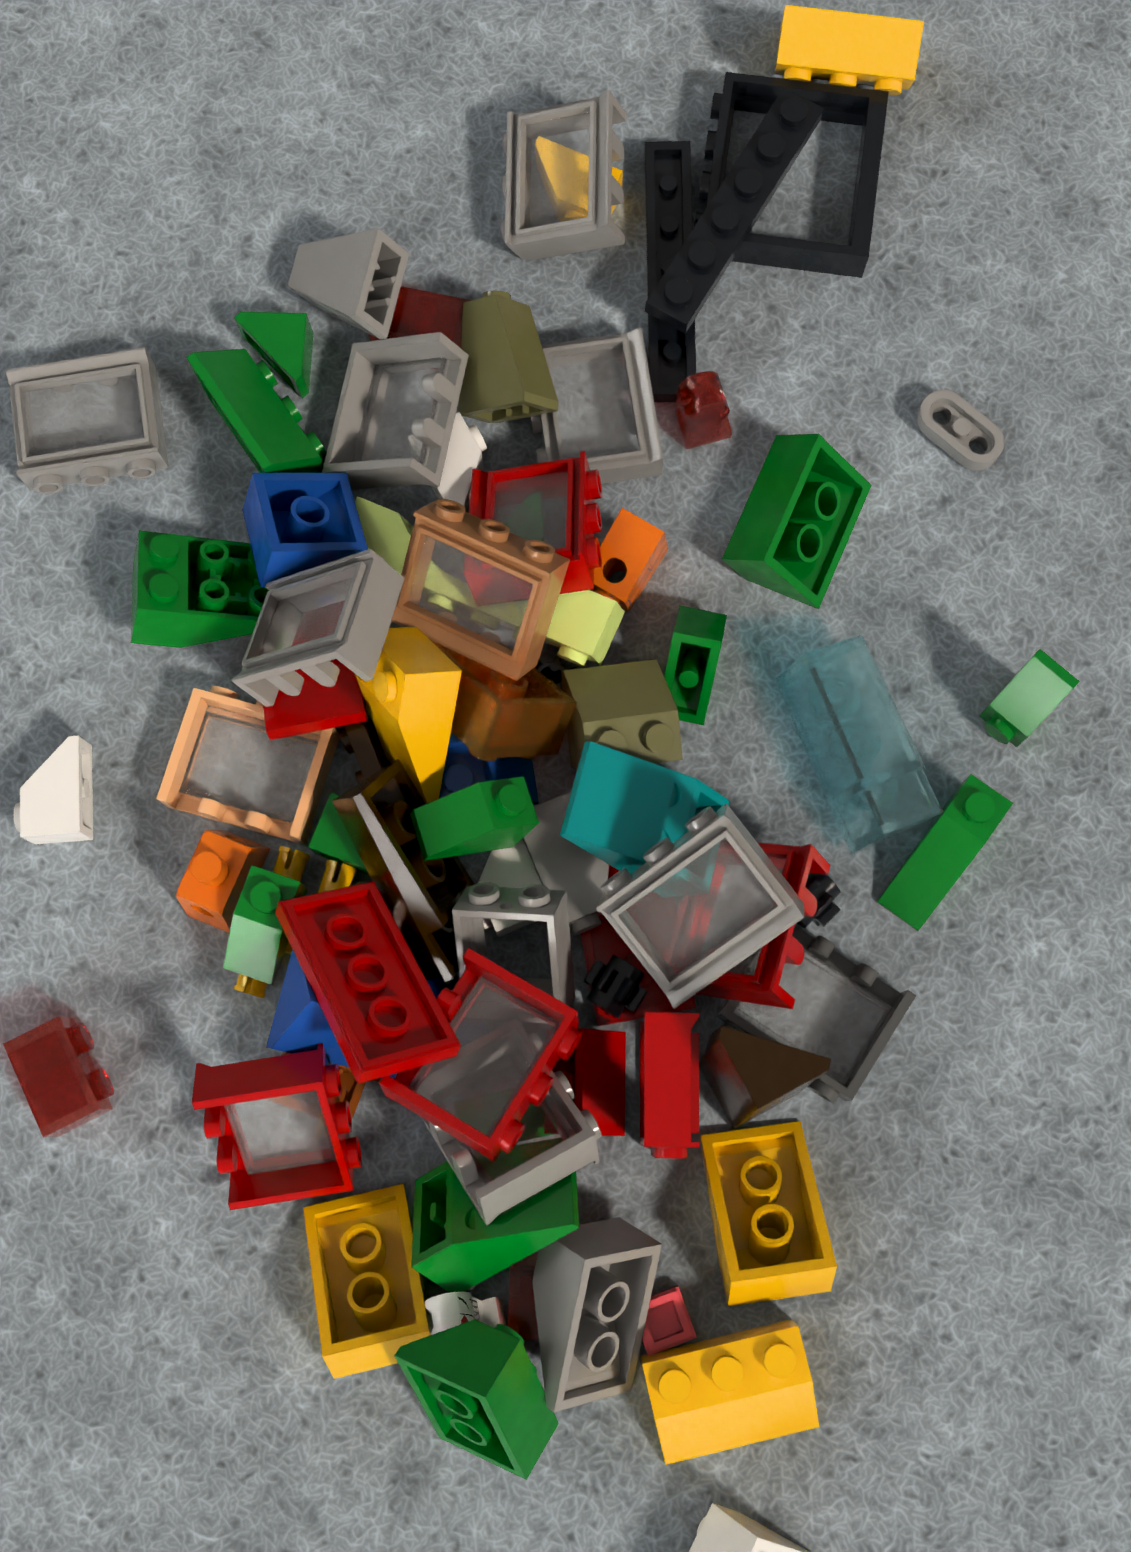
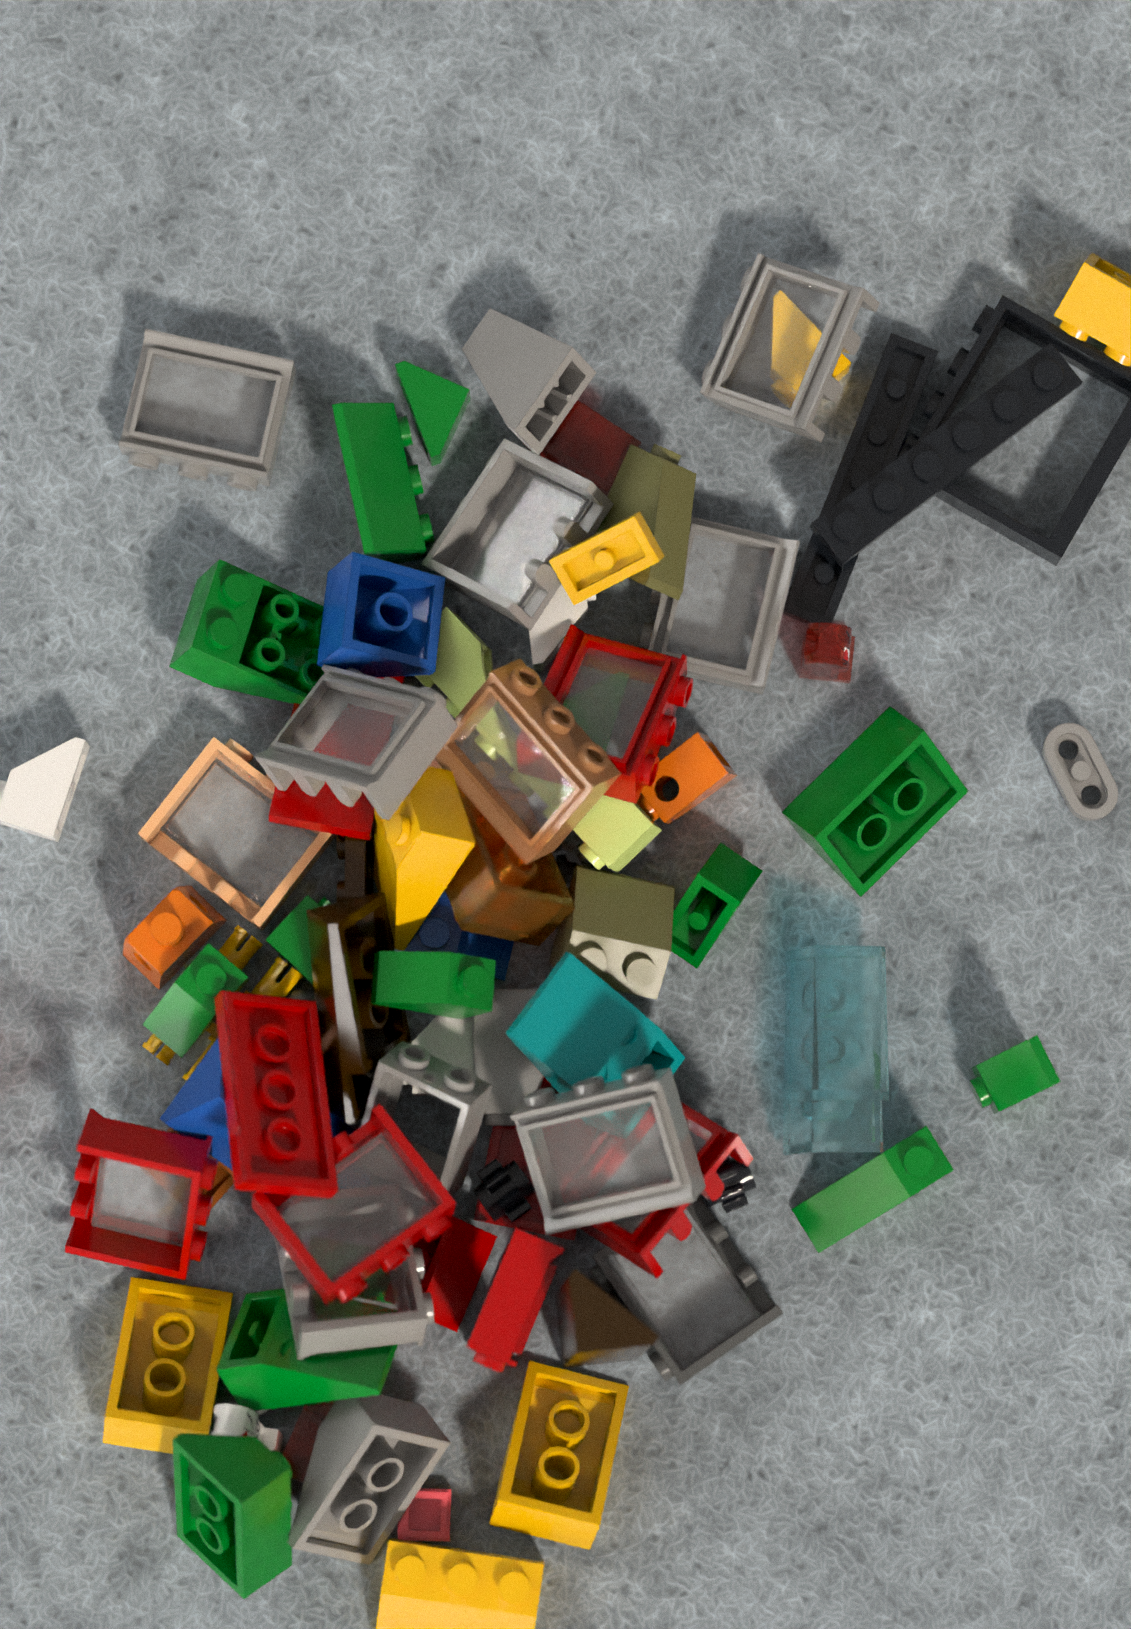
camera: 15 degrees right, 5 degrees up
none -> yellow plate [549,511,665,605]

